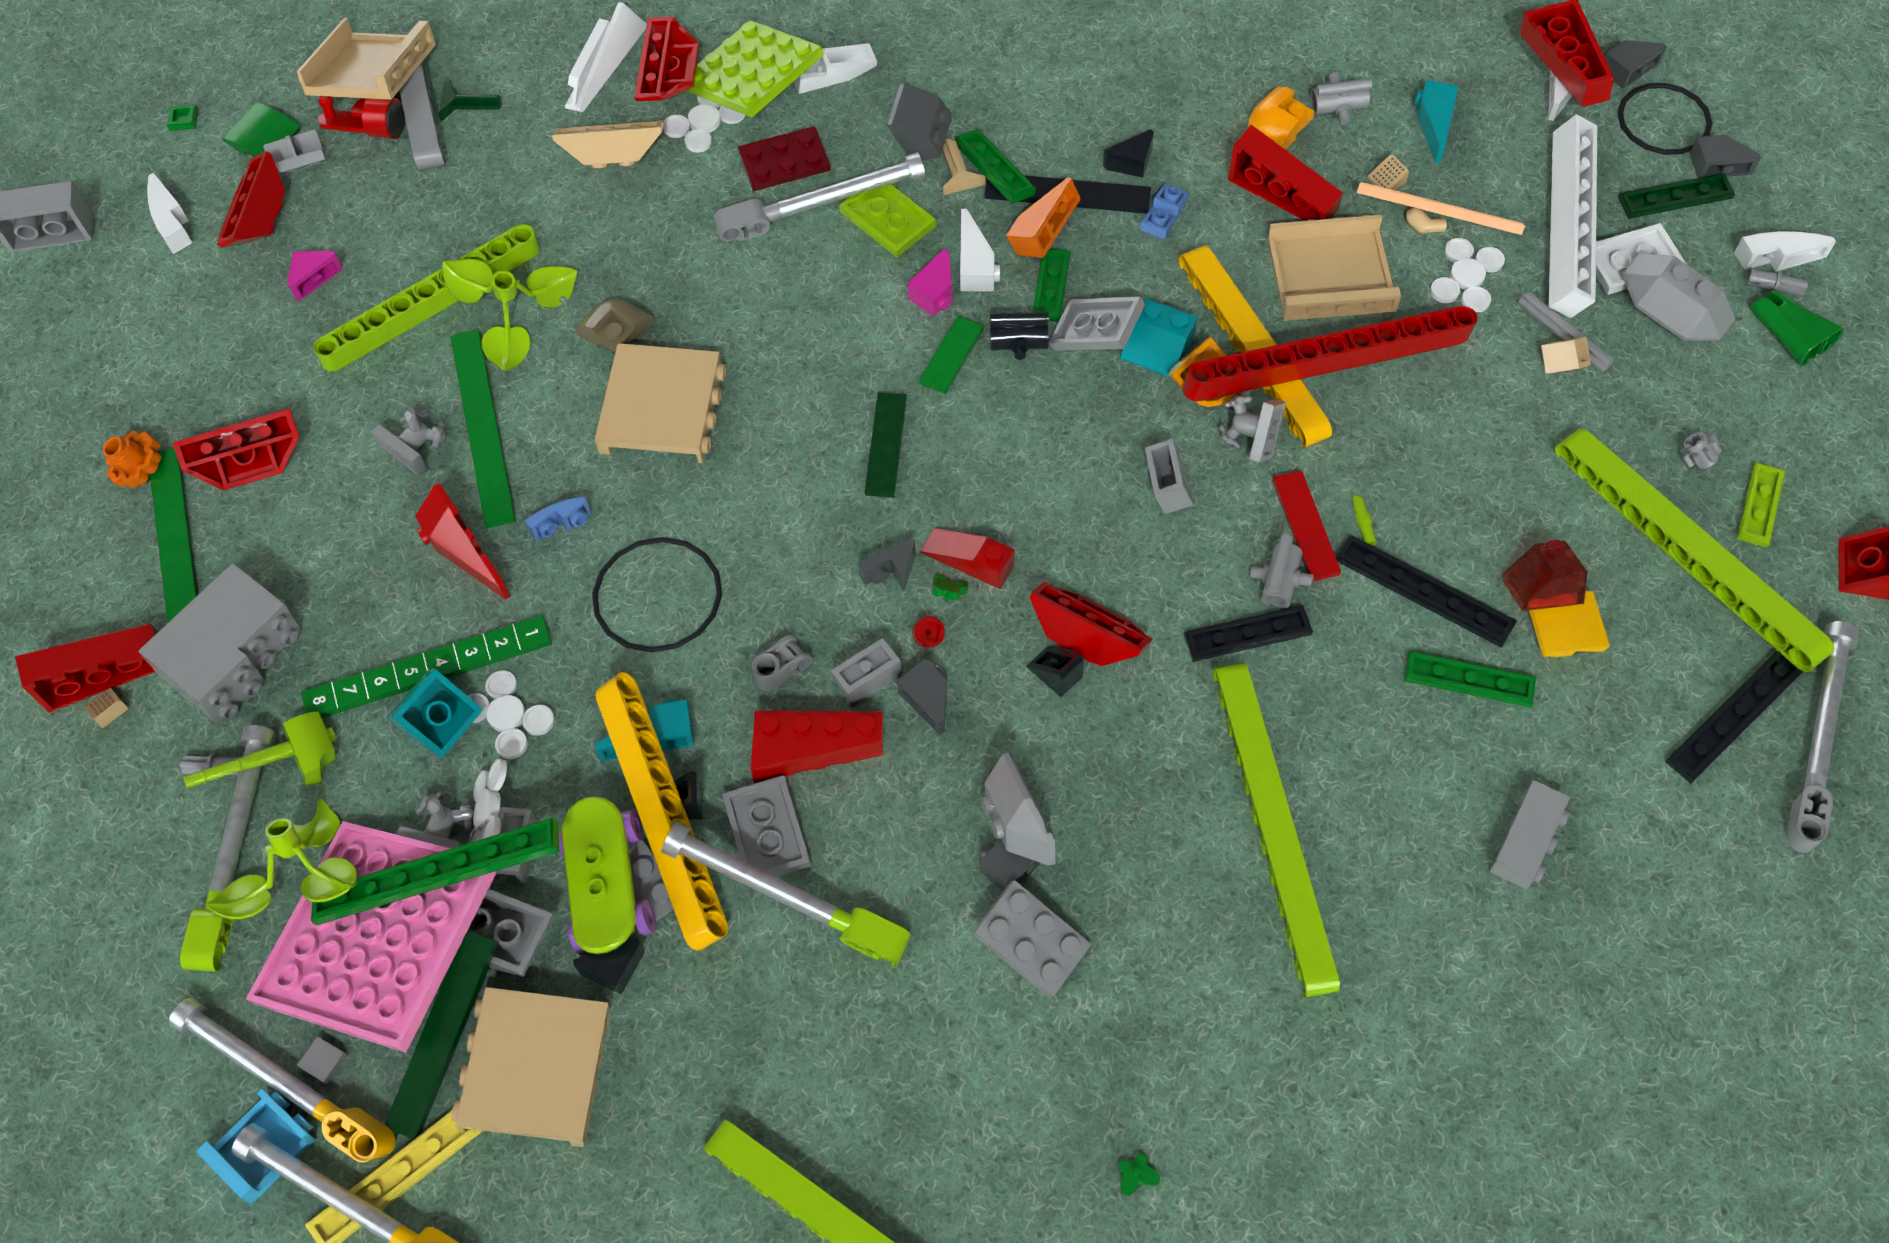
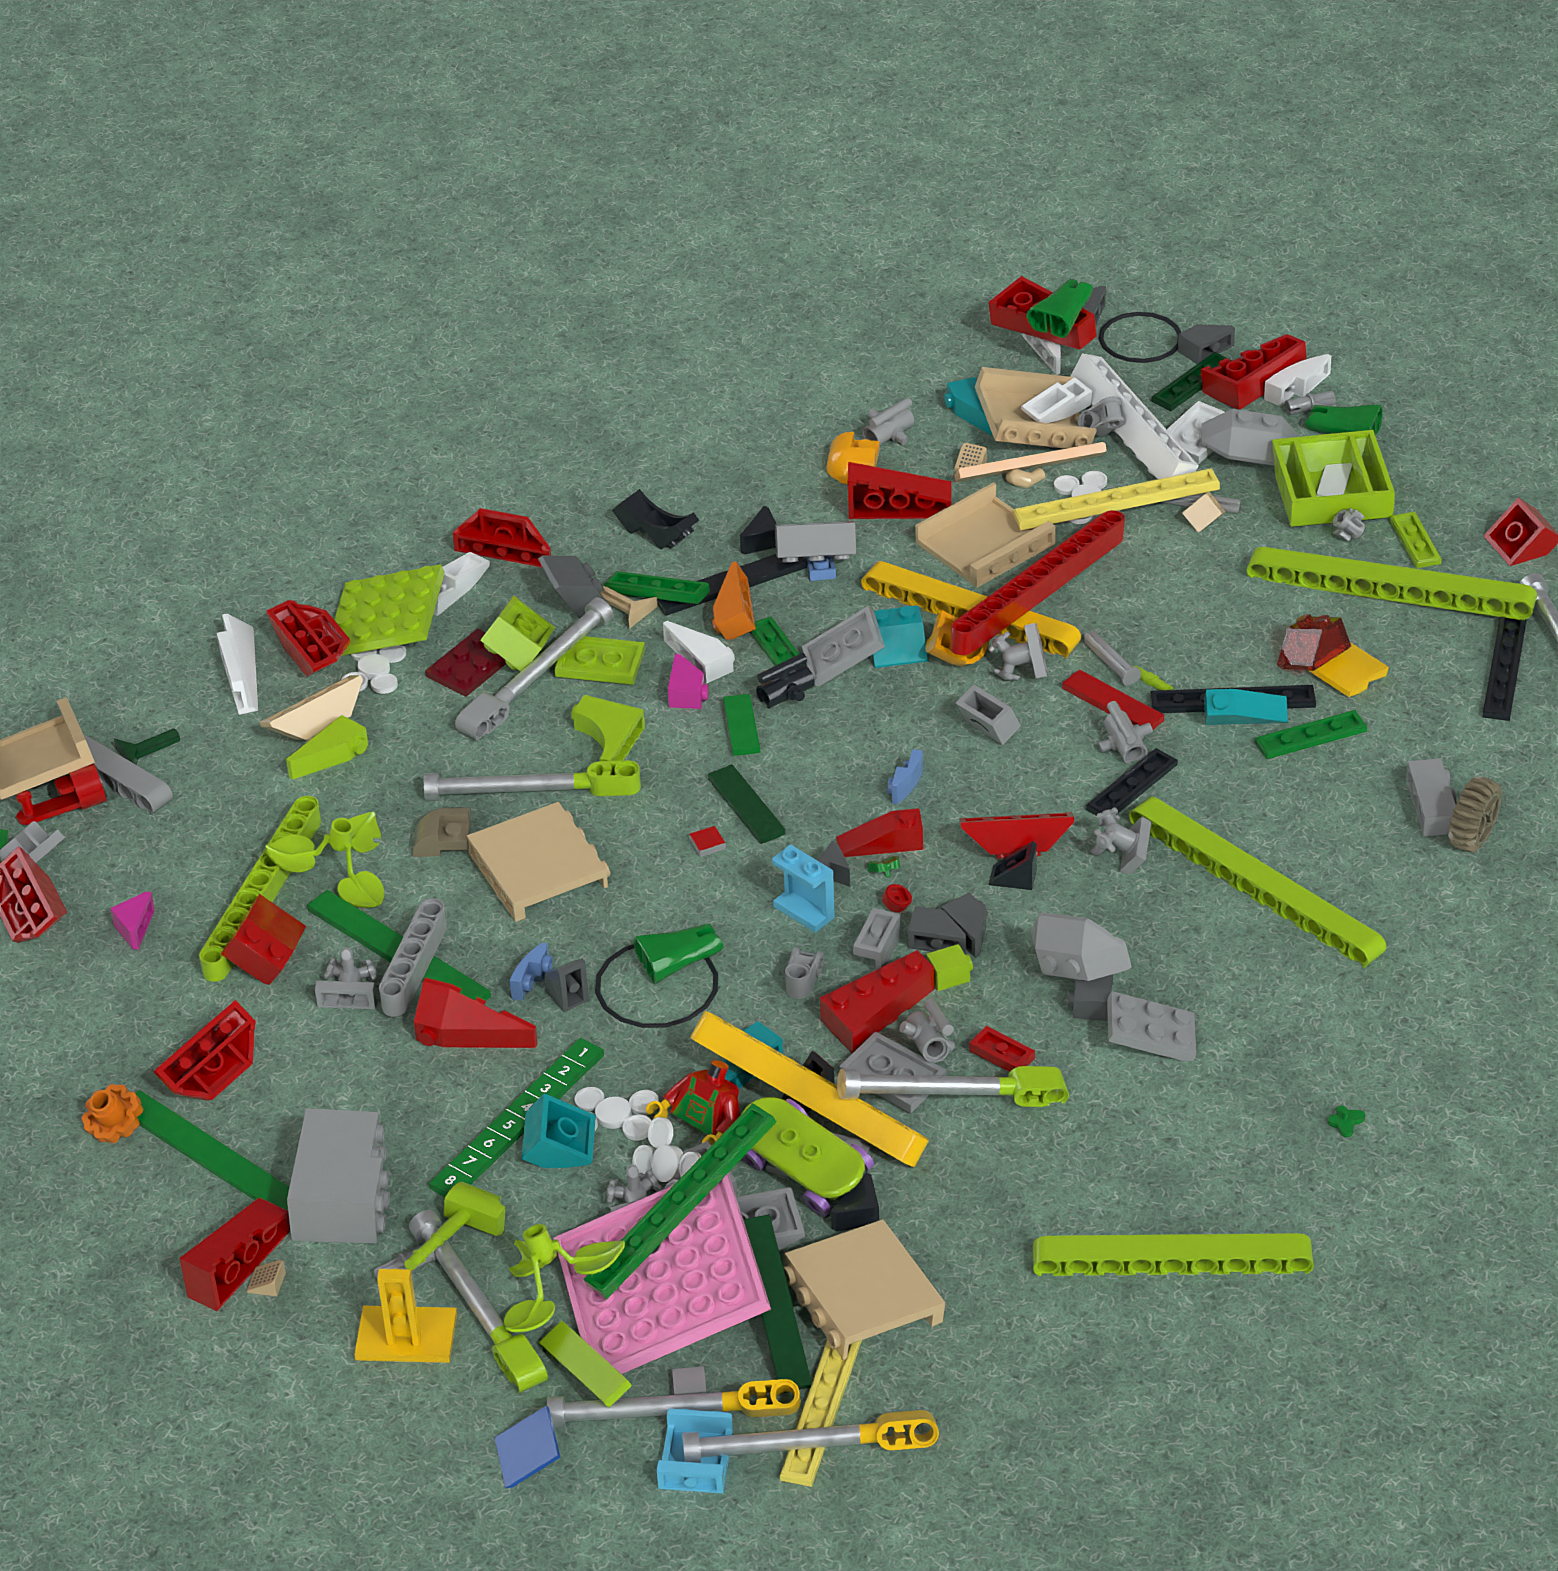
camera: 35 degrees left, 20 degrees down
none -> red slope [221,894,306,985]
none -> lime slope [286,715,368,779]
none -> yellow piece [354,1269,457,1363]
none -> light grey beam [379,898,447,1017]
none -> piece [424,760,641,801]
none -> red wedge [452,508,551,568]
none -> lime slope [480,595,556,671]
none -> piece [495,1406,561,1488]
none -> lime tile [539,1321,632,1408]
none -> dark grey slope [545,958,589,1012]
none -> lime arch [571,695,645,761]
none -> black arch [612,489,699,550]
none -> green piece [633,923,723,985]
none -> red torso [646,1060,741,1146]
none -> red tile [689,826,726,857]
none -> medium azure panel [772,844,835,933]
none -> light grey brick [775,521,856,562]
none -> medium blue slope [887,750,923,804]
none -> light grey pin [899,999,955,1063]
none -> lime brick [926,944,973,991]
none -> dark grey slope [941,893,987,958]
none -> red plate [969,1025,1035,1072]
none -> tan panel [975,367,1097,448]
none -> light yellow tile [1013,469,1220,530]
none -> white slope [1021,377,1092,423]
none -> green piece [1026,278,1093,338]
none -> light grey piece [1078,396,1125,437]
none -> light grey axle [1084,630,1141,686]
none -> light grey piece [1090,808,1151,874]
none -> red wedge [1201,334,1307,410]
none -> teal slope [1204,689,1288,725]
none -> lime slope [1272,430,1395,527]
none -> white tile [1317,463,1352,497]
none -> dark tan gear [1448,776,1502,853]

